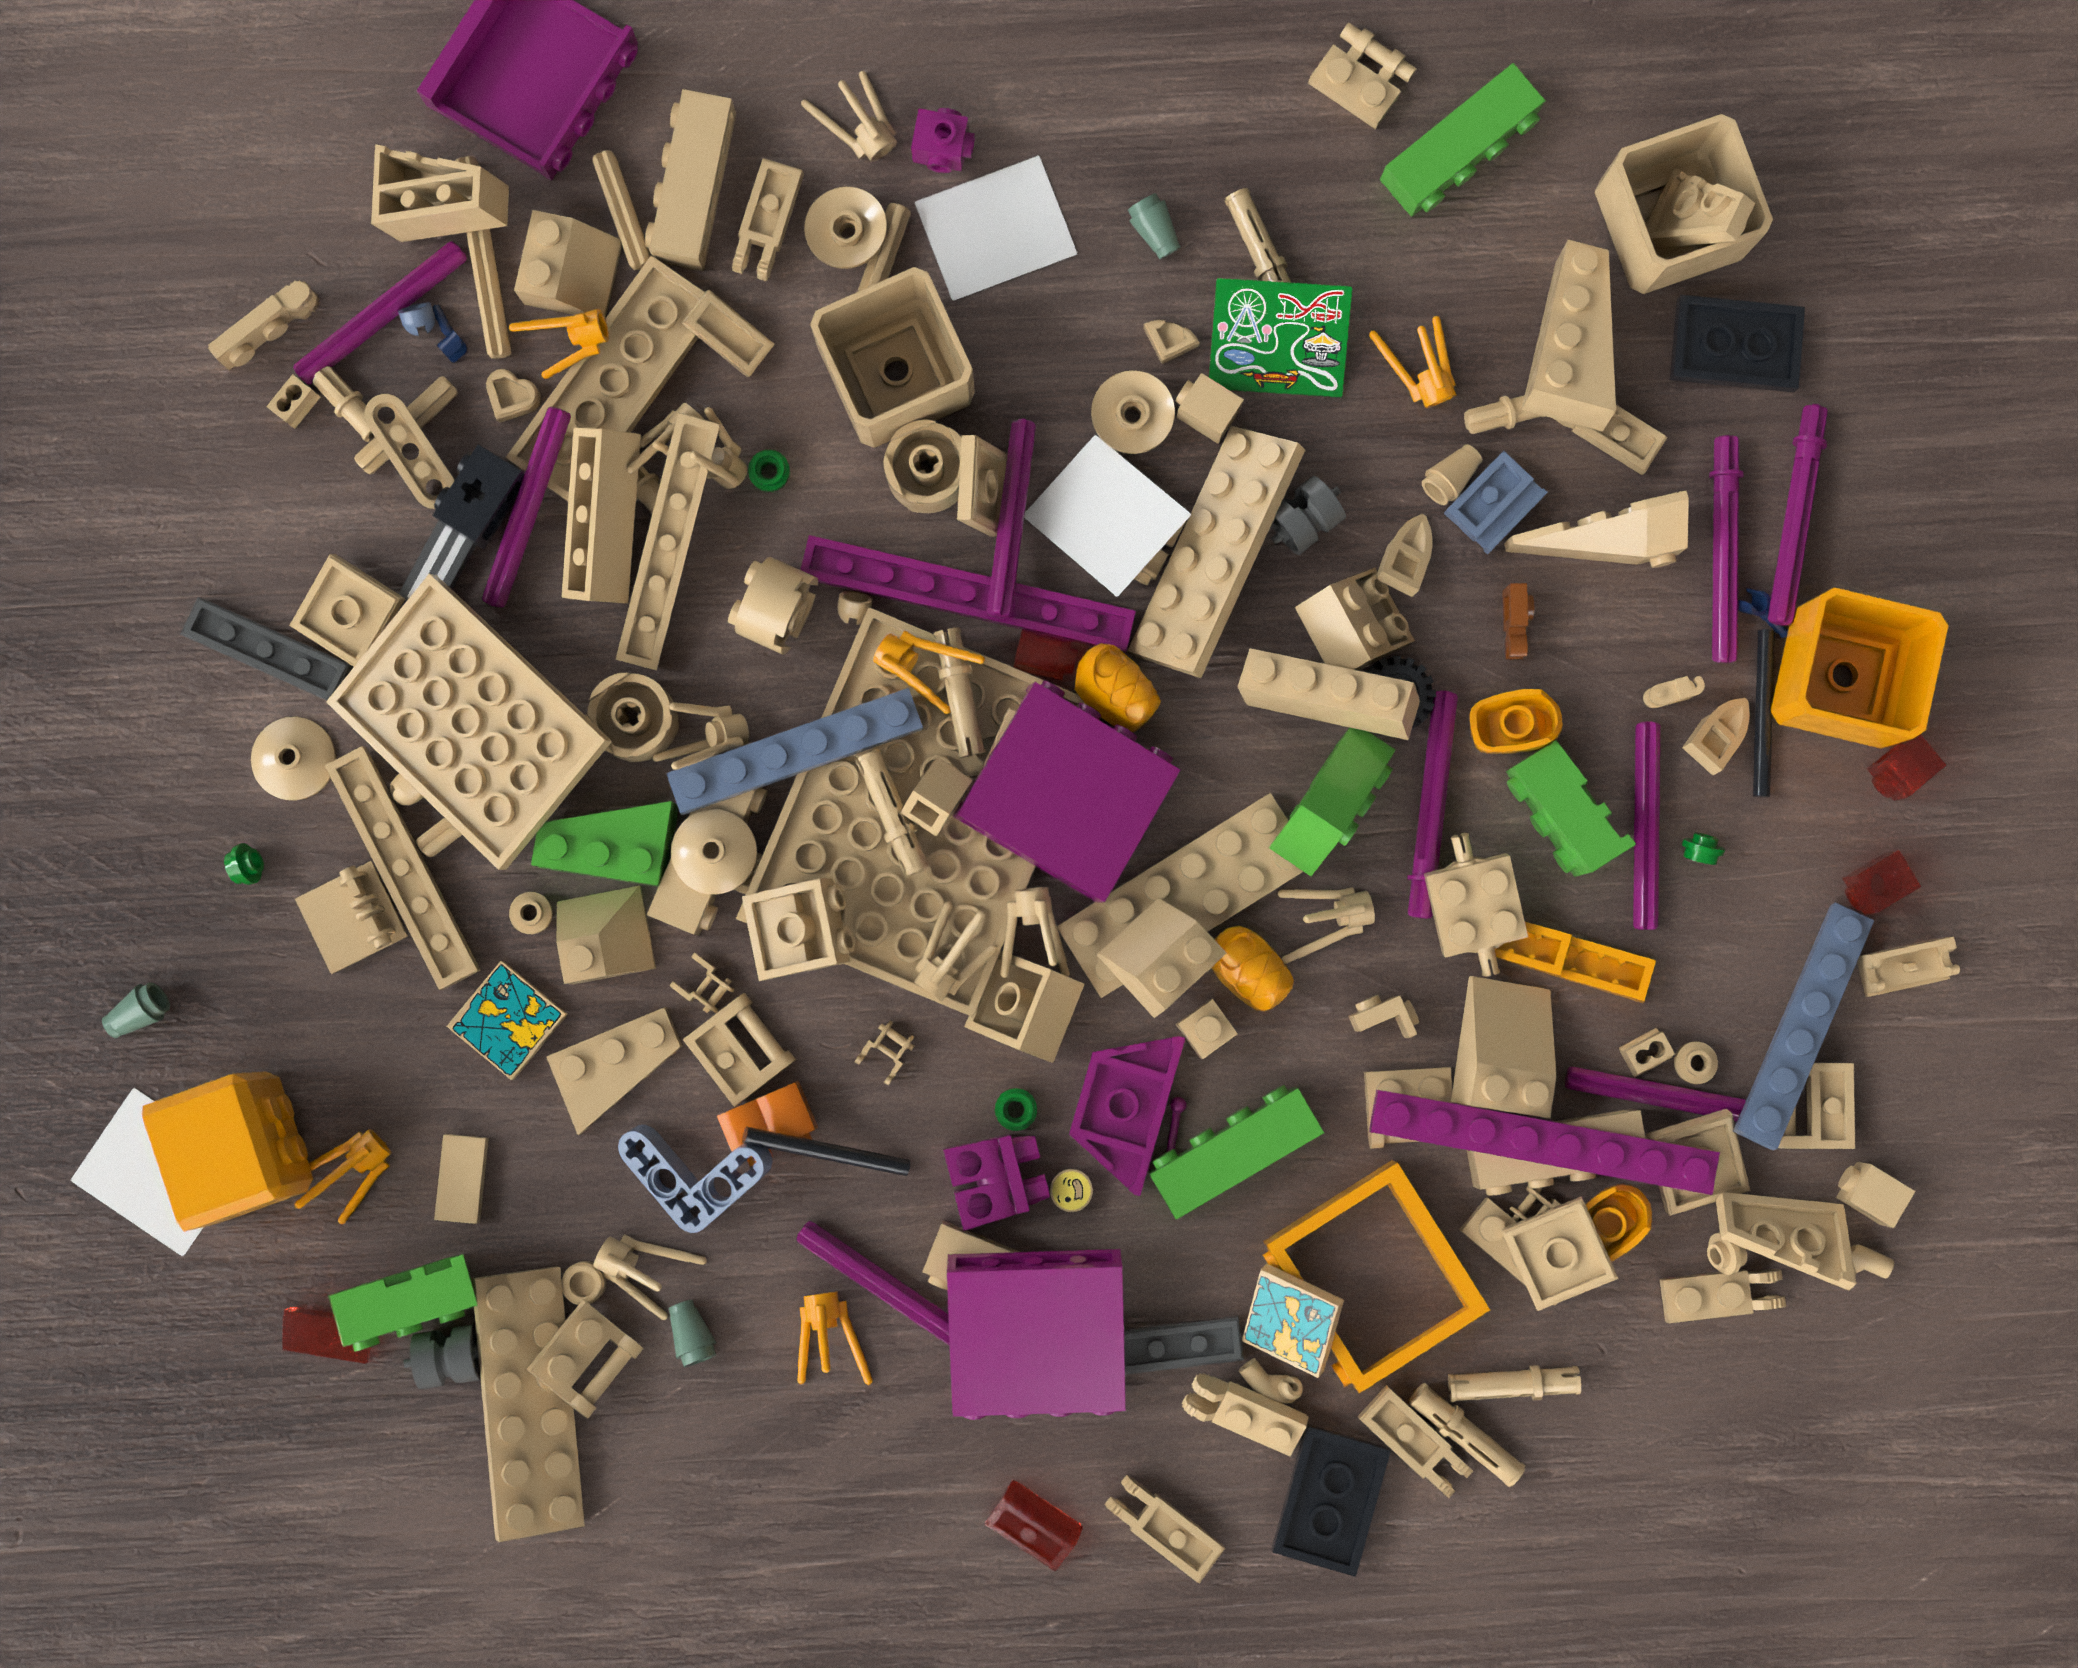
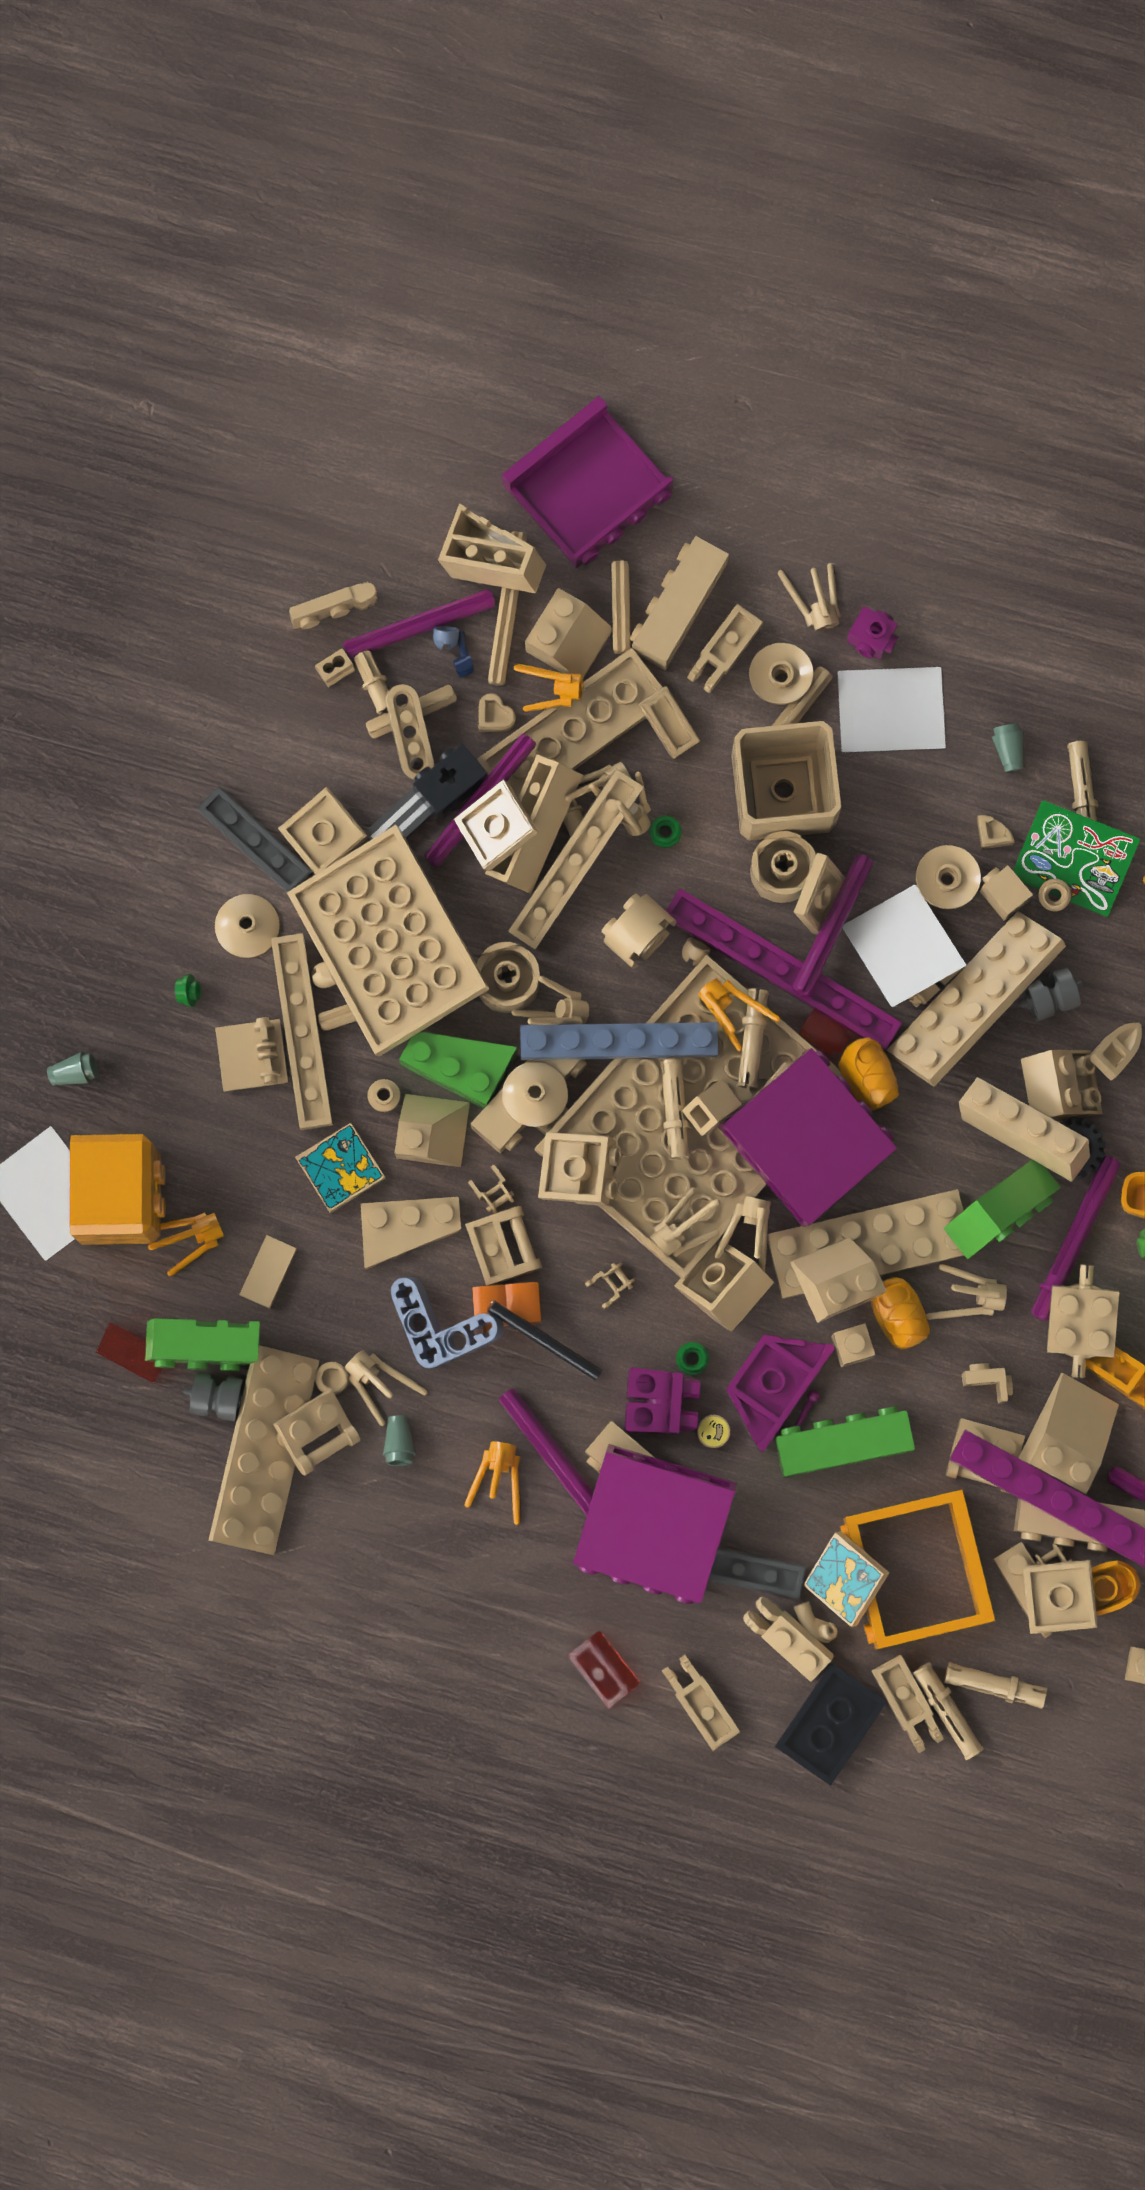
camera: 20 degrees right, 5 degrees down
none -> tile [454,780,538,872]
none -> tan plate [1039,879,1071,911]

